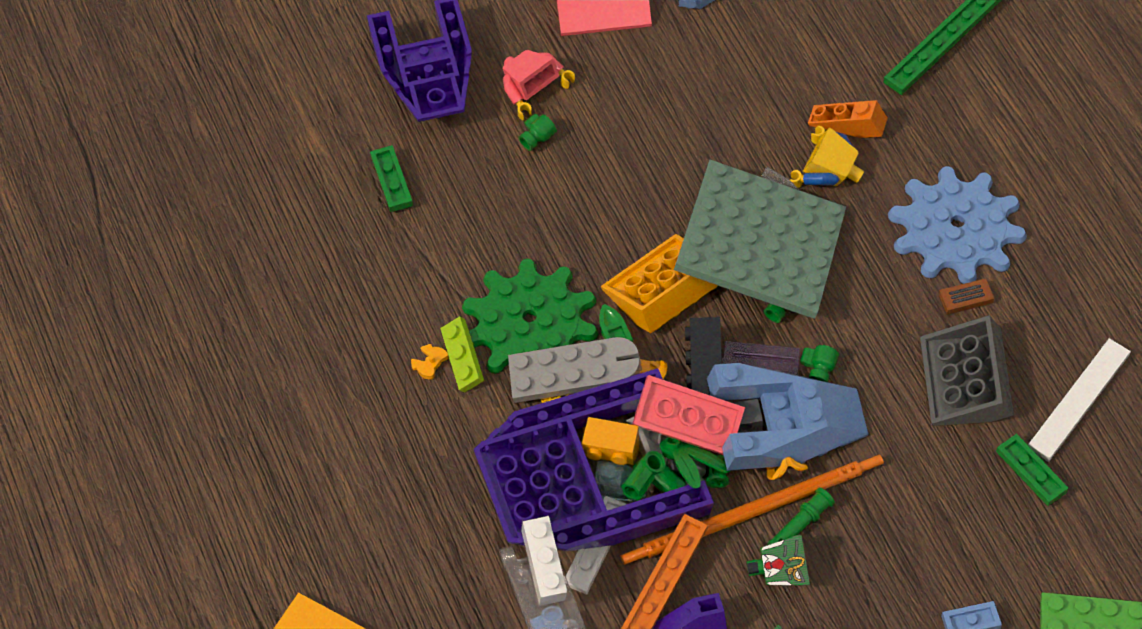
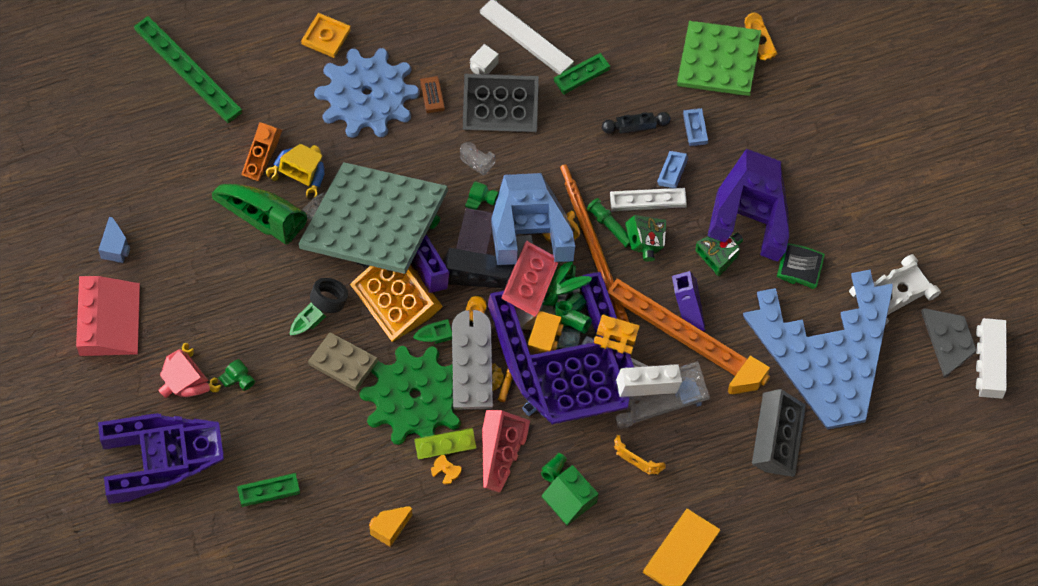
camera: 90 degrees left, 5 degrees up
none -> green panel [212,184,307,245]
none -> plate [289,302,326,335]
none -> light orange plate [301,13,351,58]
none -> dark tan plate [308,332,378,391]
none -> black tyre [310,278,349,313]
none -> light orange slope [369,506,412,547]
none -> dark purple brick [412,235,449,293]
none -> clear leg [460,142,495,176]
none -> white brick [470,44,498,75]
none -> coral wedge [482,410,530,492]
none -> green cone [541,453,567,482]
none -> green slope [542,465,598,525]
none -> light orange plate [594,315,639,354]
none -> black plate [601,112,671,134]
none -> white tile [610,188,687,211]
none -> light orange piece [614,435,666,475]
none -> medium blue plate [657,151,688,189]

